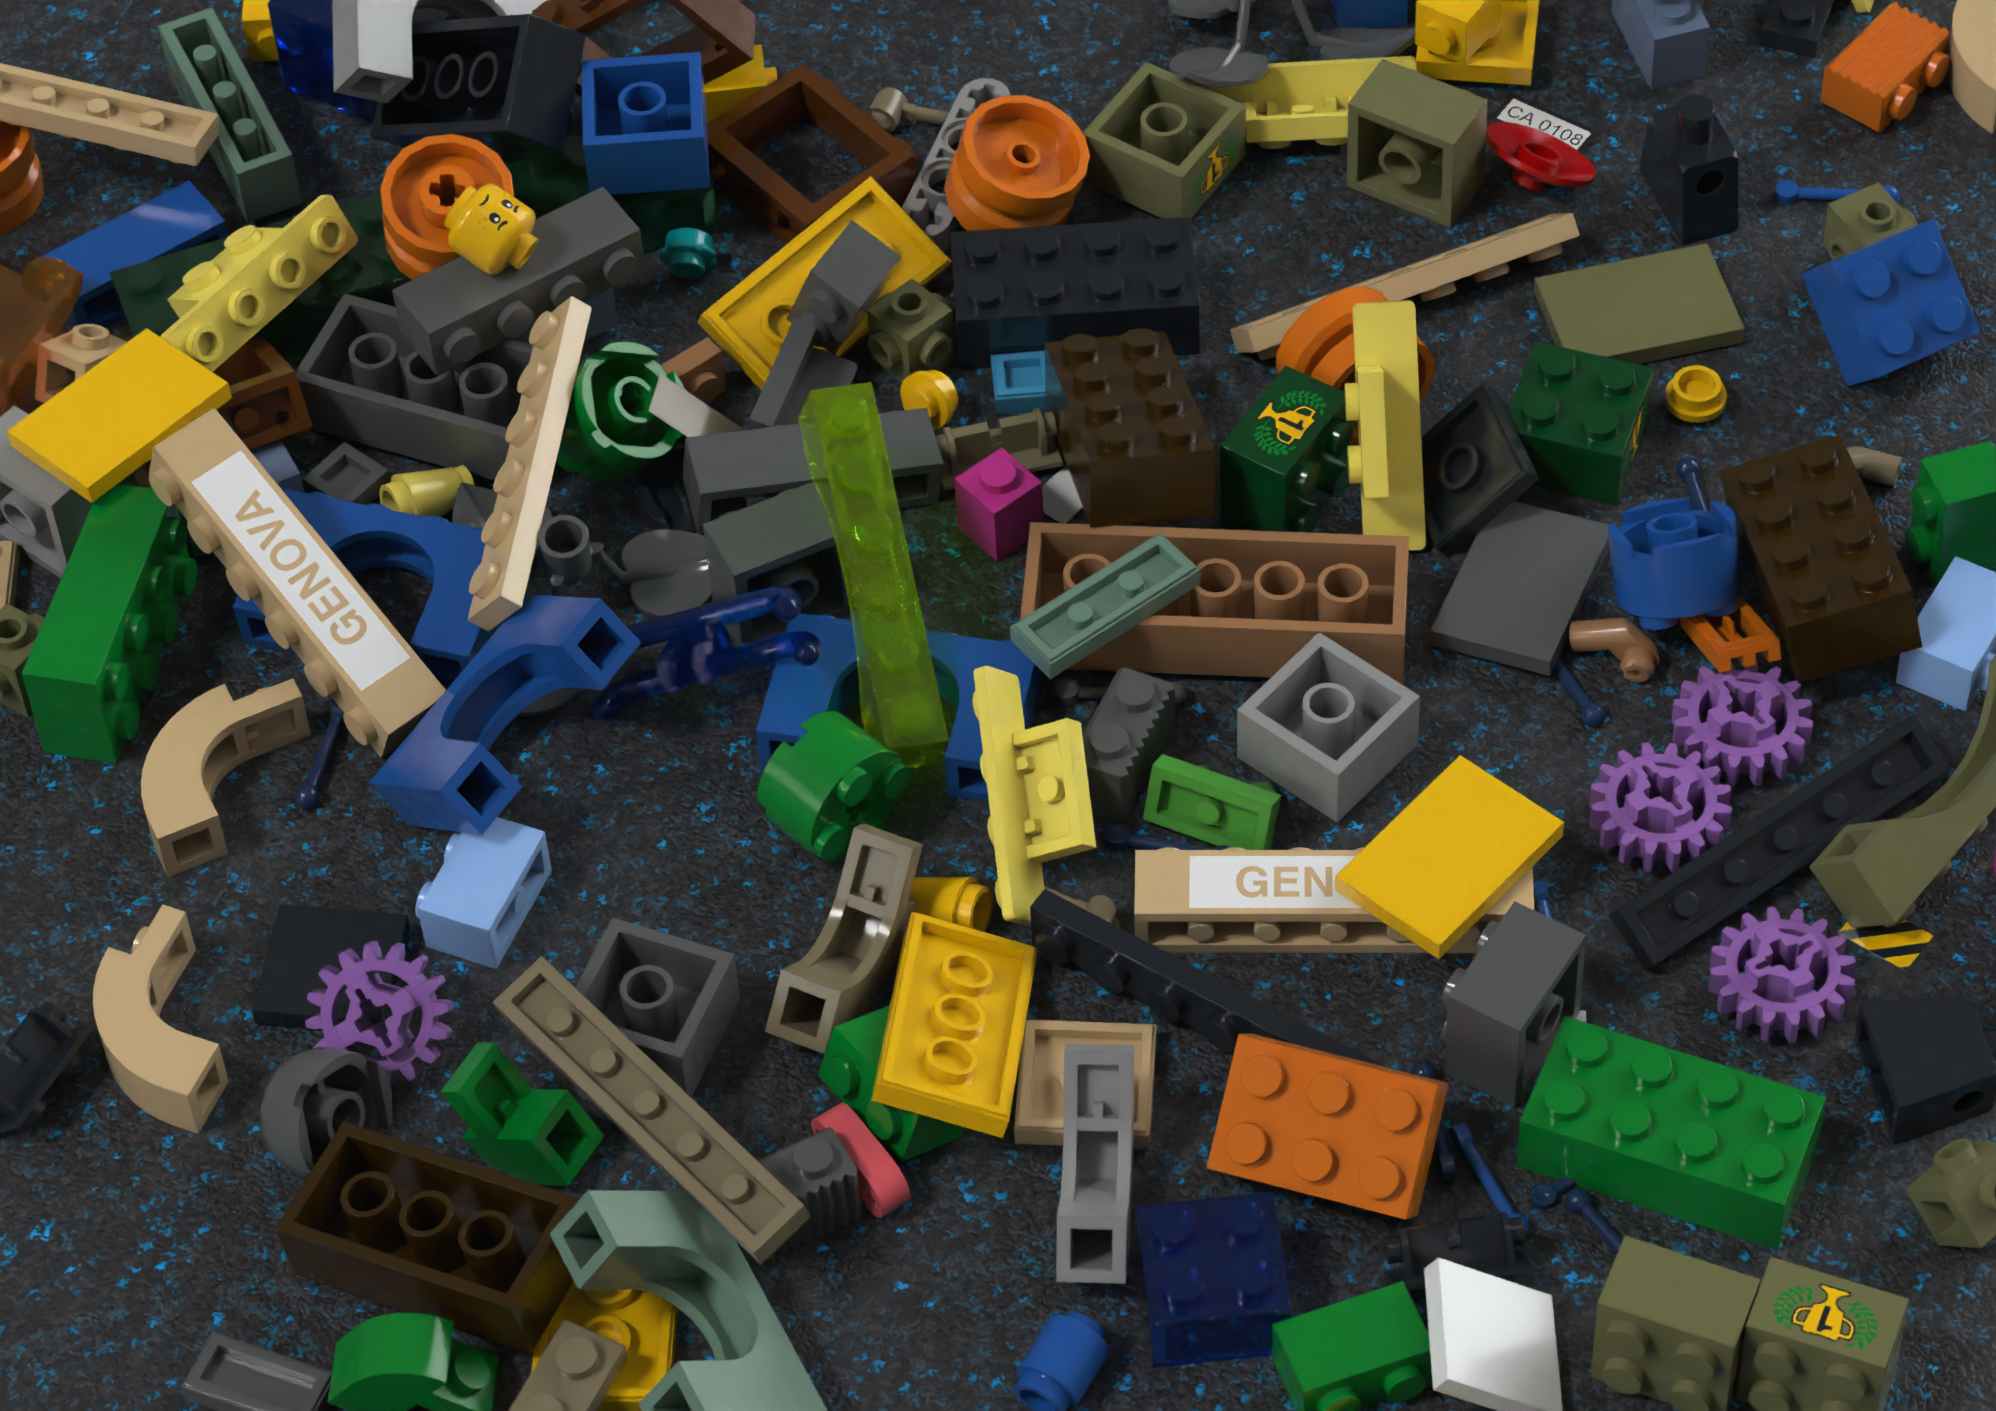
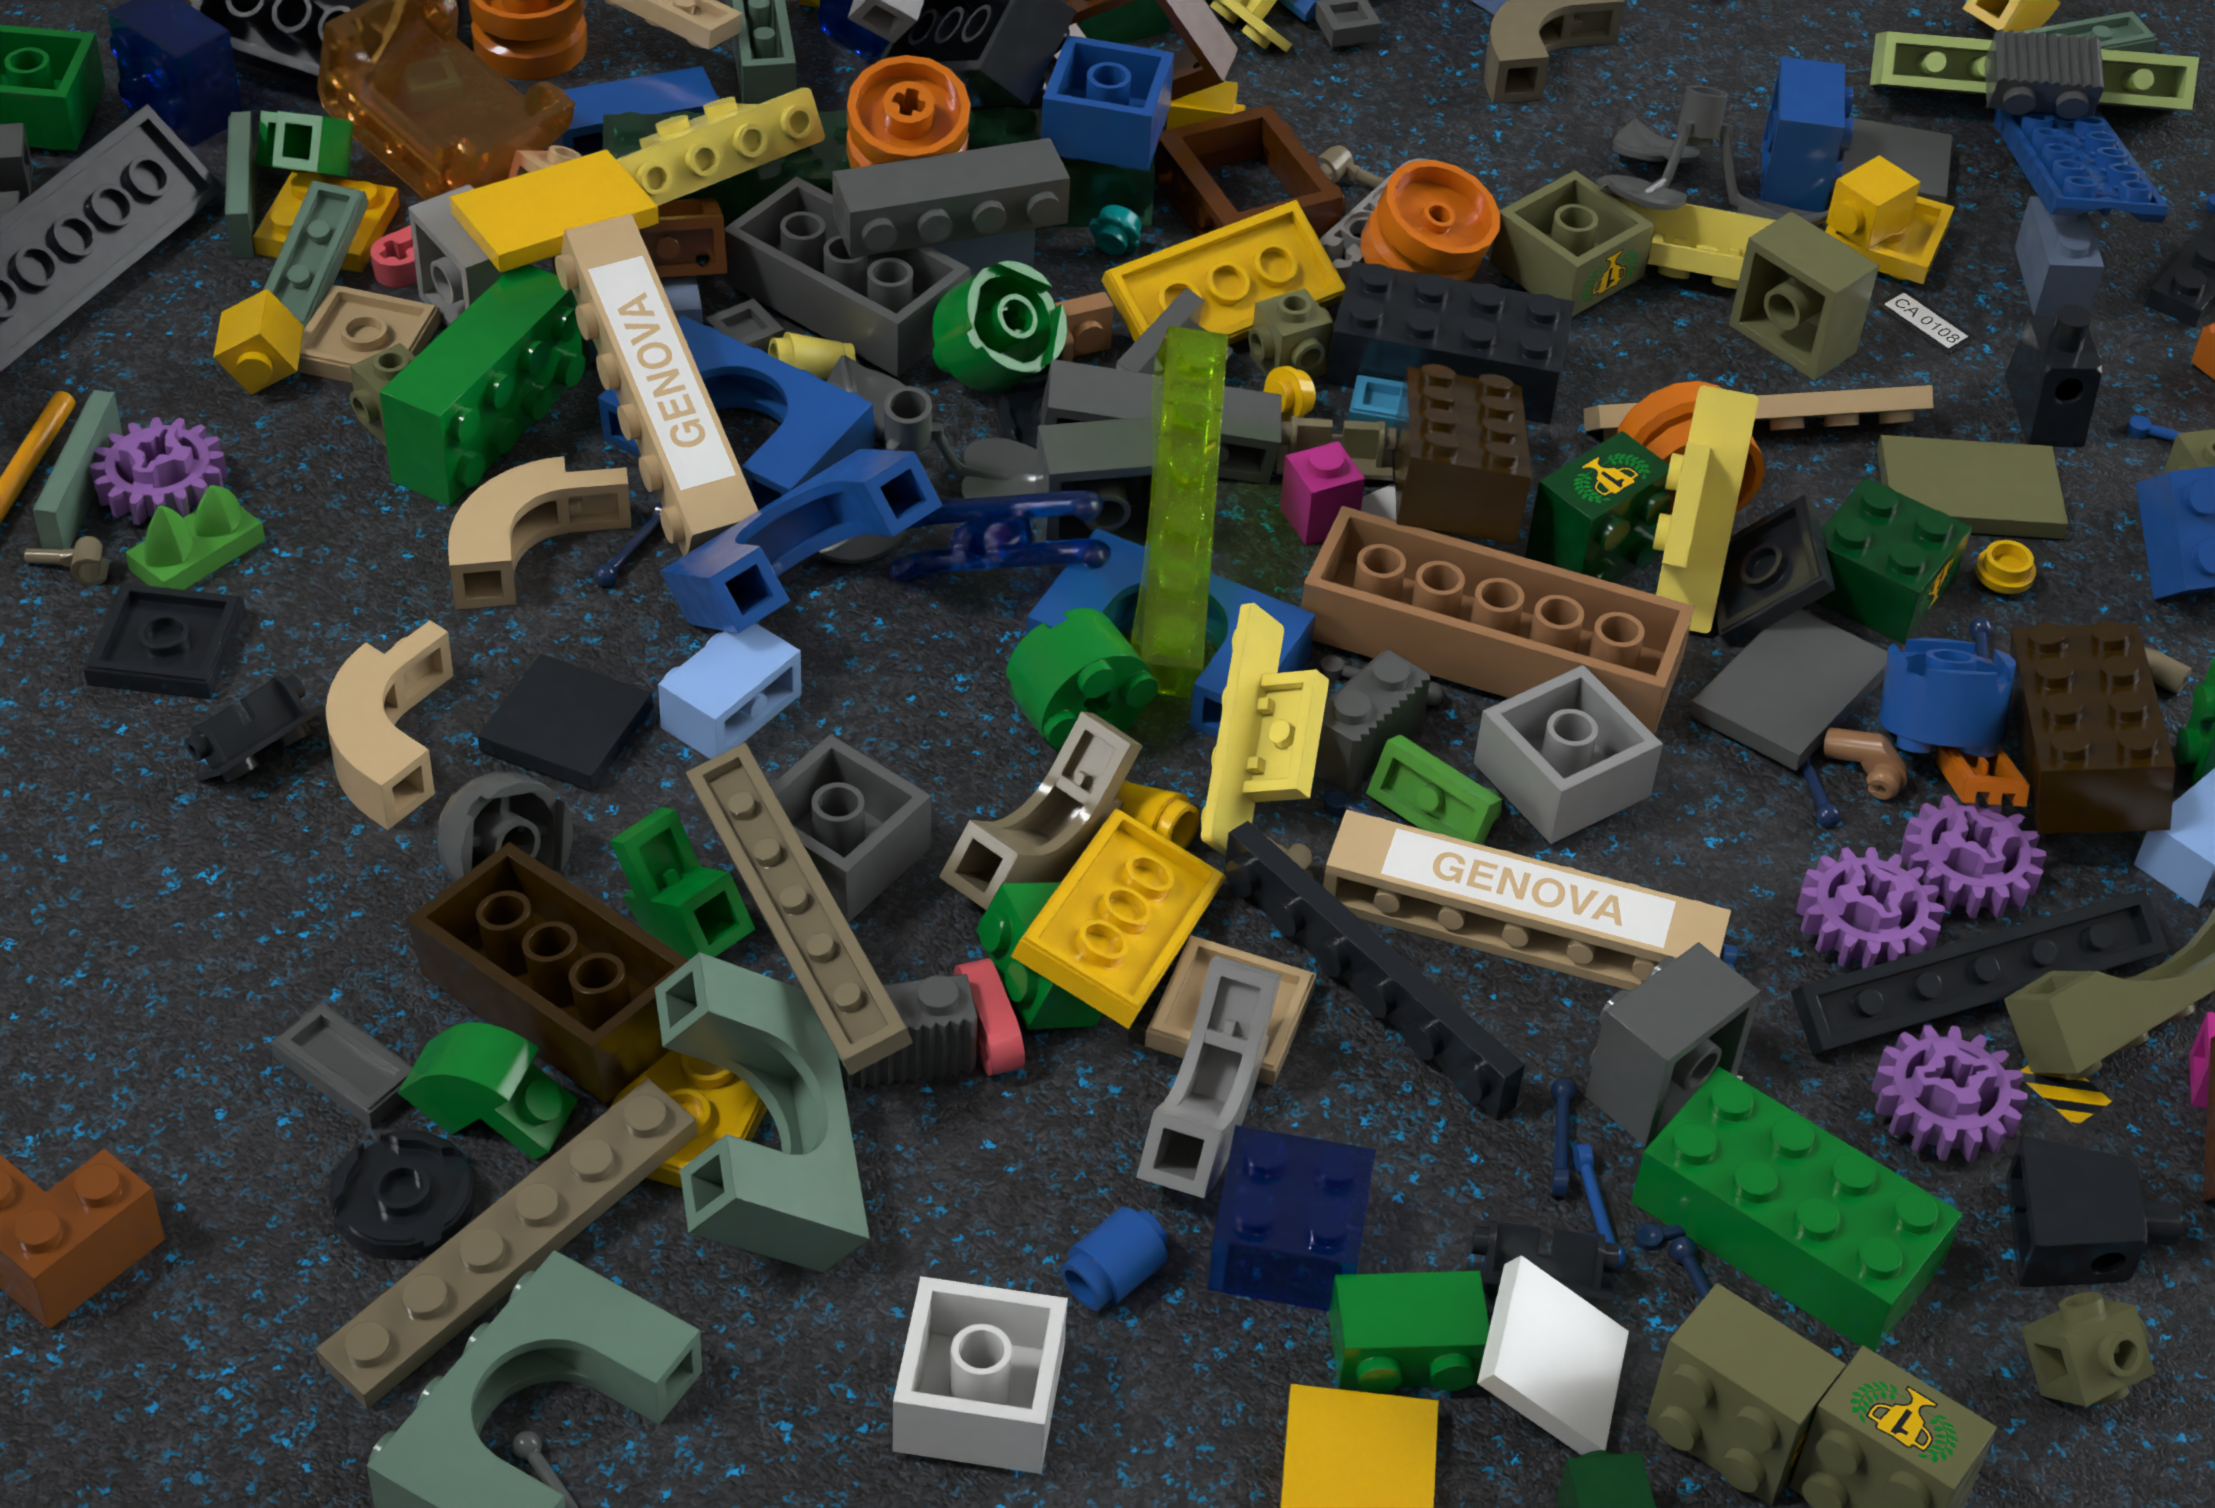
camera: 10 degrees right, 5 degrees down
medium lavender gear [305,941,454,1086] -> none
yellow head [443,183,539,275] -> none
tan plate [467,296,592,631] -> none
sticker [648,374,743,437] -> none
dark grey brick [786,220,901,355] -> none
sand green tile [1010,532,1201,679] -> none
orange brick [1207,1034,1449,1220] -> none
yellow tile [1335,755,1564,959] -> none
red dish [1486,122,1596,191] -> none

